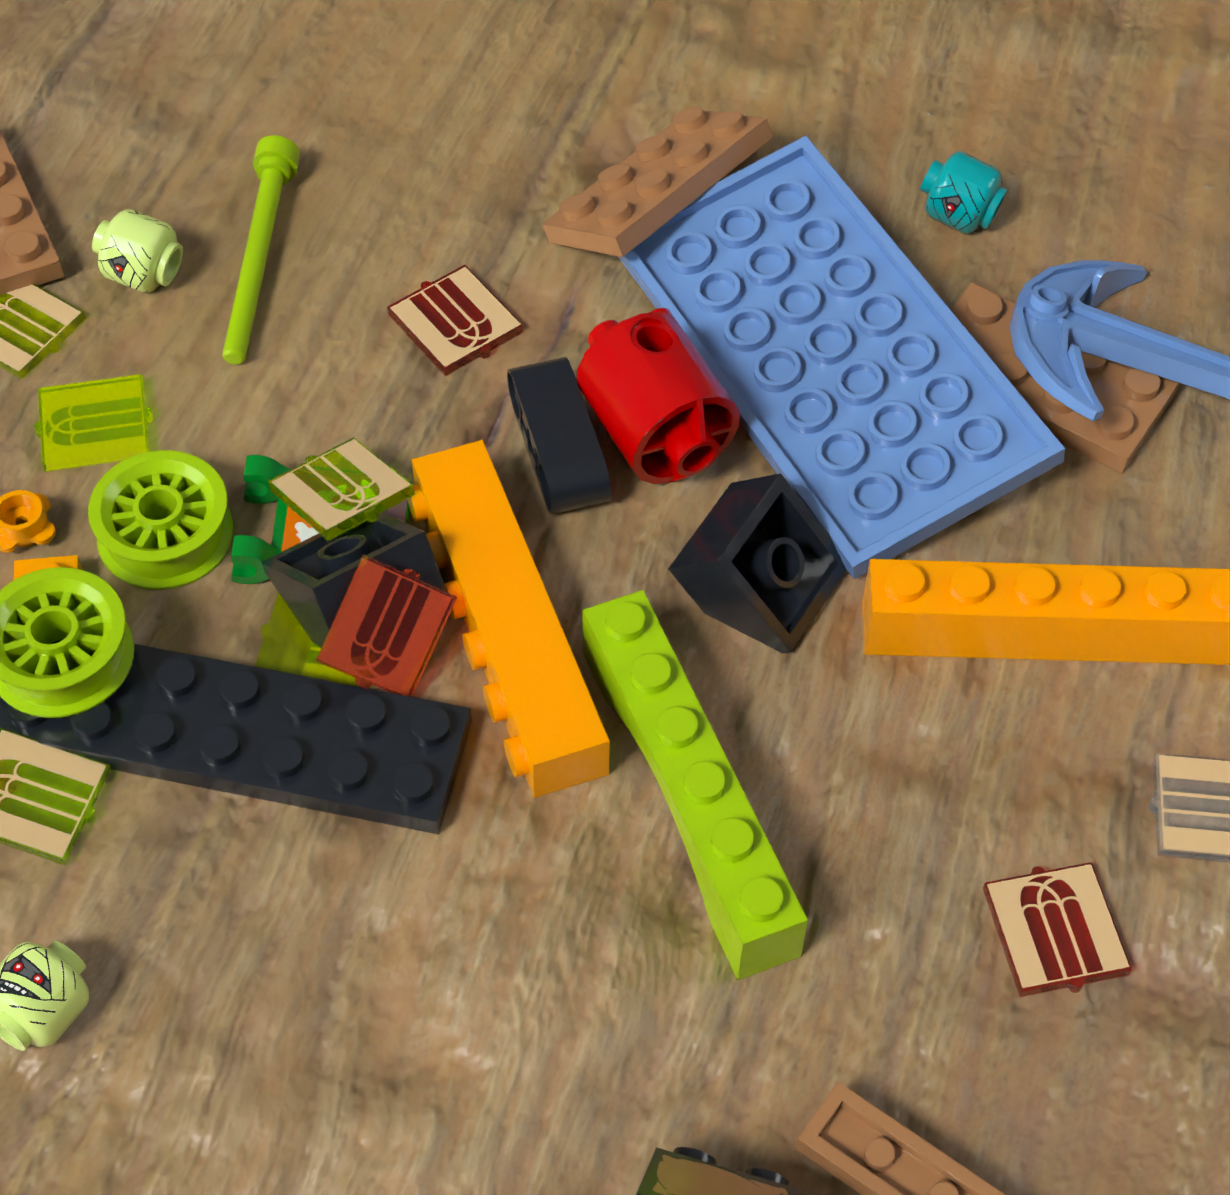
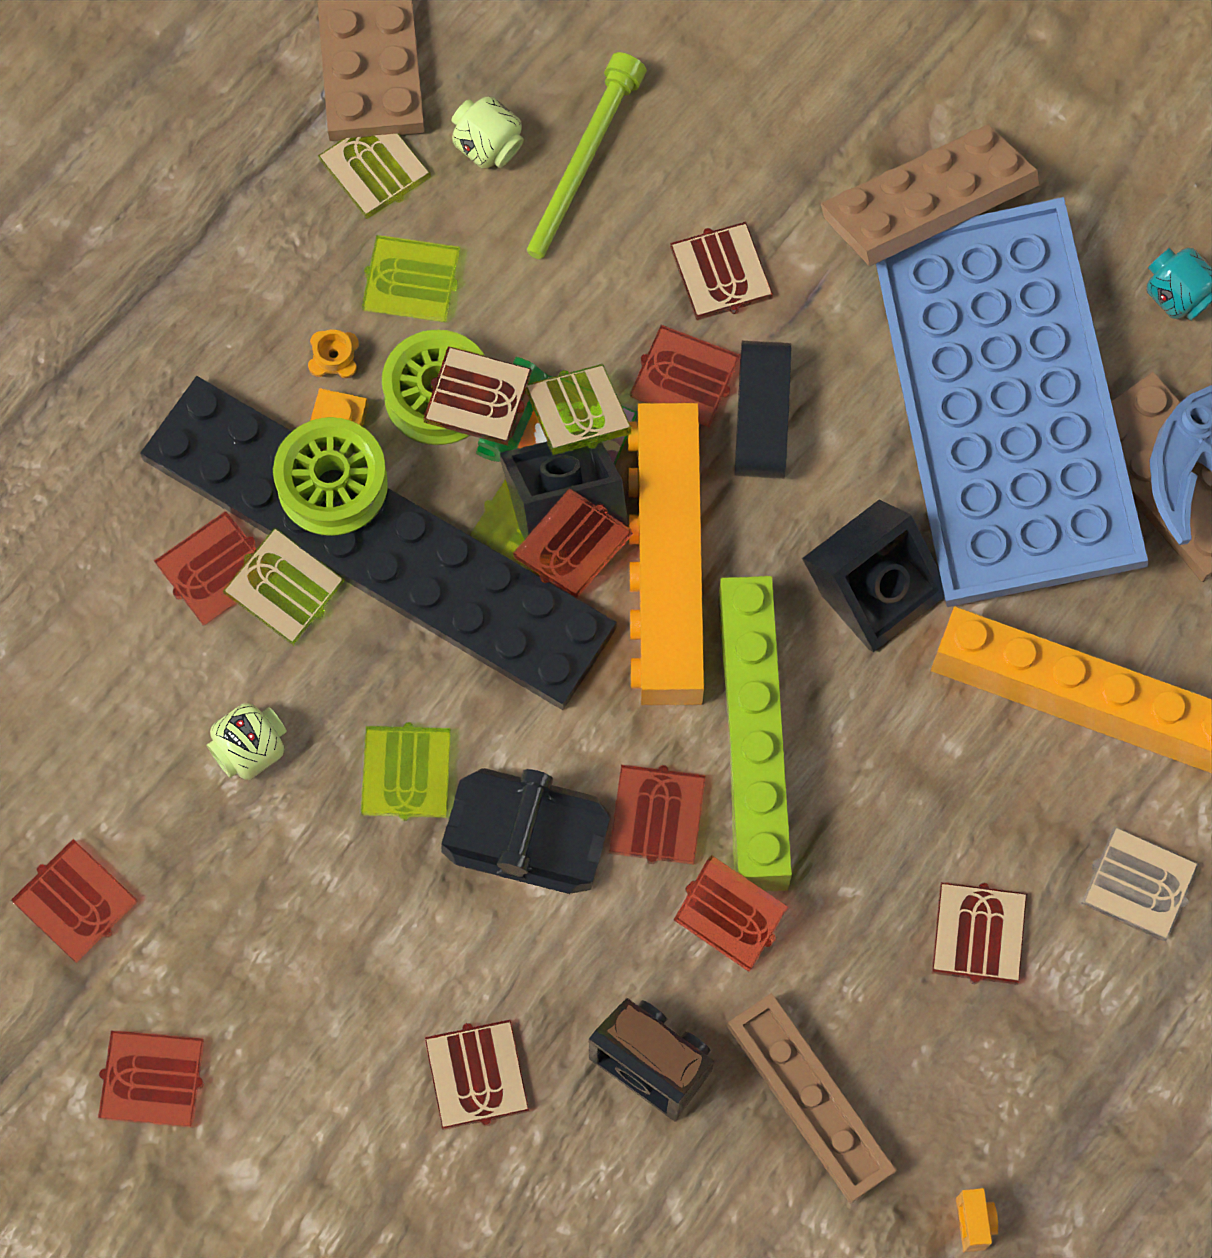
camera: 20 degrees right, 15 degrees up
red cylinder [577,308,740,485] -> none
none -> clear neon green piece [361,722,451,822]
none -> piece [423,346,532,446]
none -> black shield [441,768,611,894]
none -> clear red piece [609,764,706,865]
none -> clear red piece [630,325,740,427]
none -> clear red piece [674,855,788,972]

